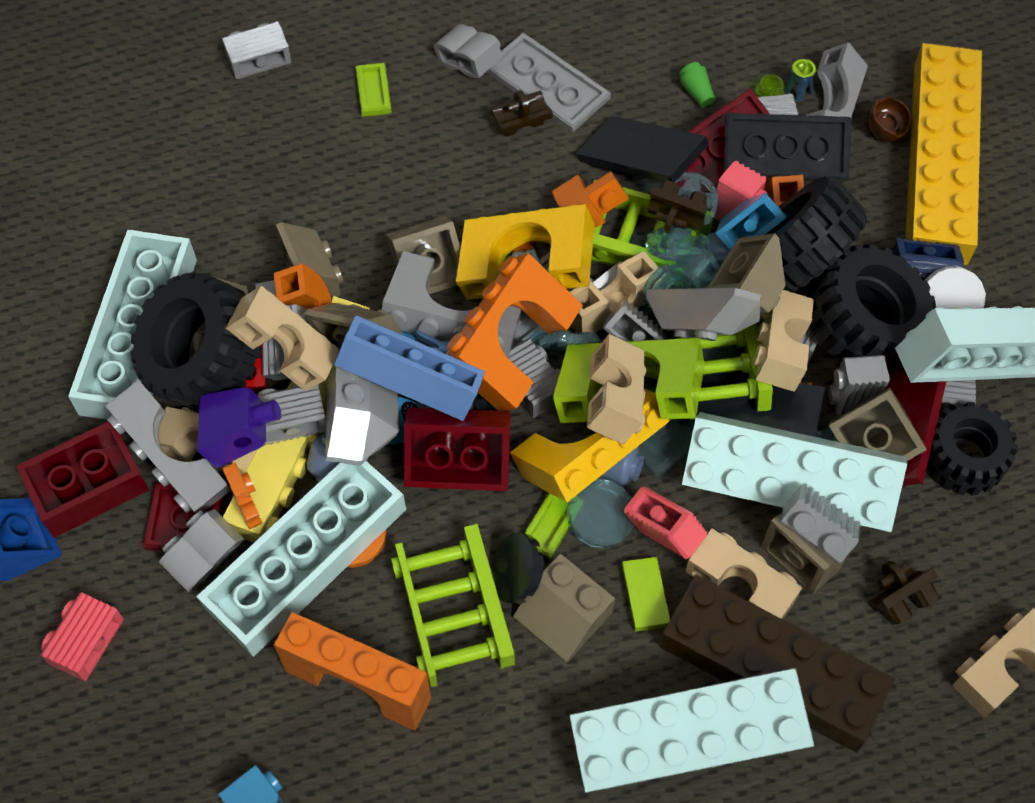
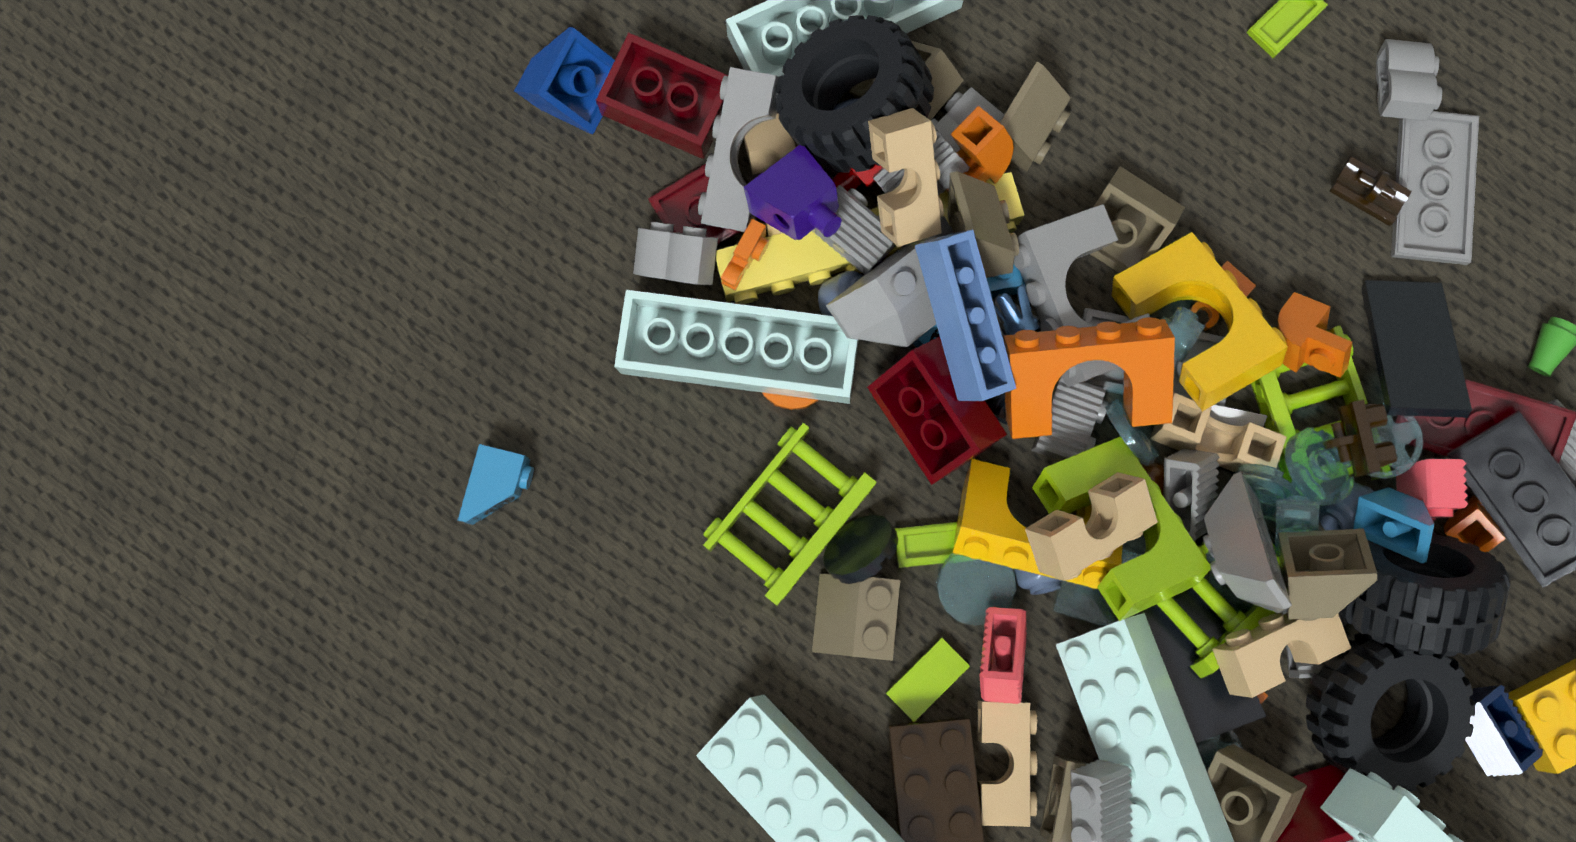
camera: 55 degrees right, 20 degrees up
coral brick [40,592,124,682] -> none
orange arch [274,612,431,731] -> none
light grey brick [827,355,890,415] -> none
white tile [924,266,986,309] -> none

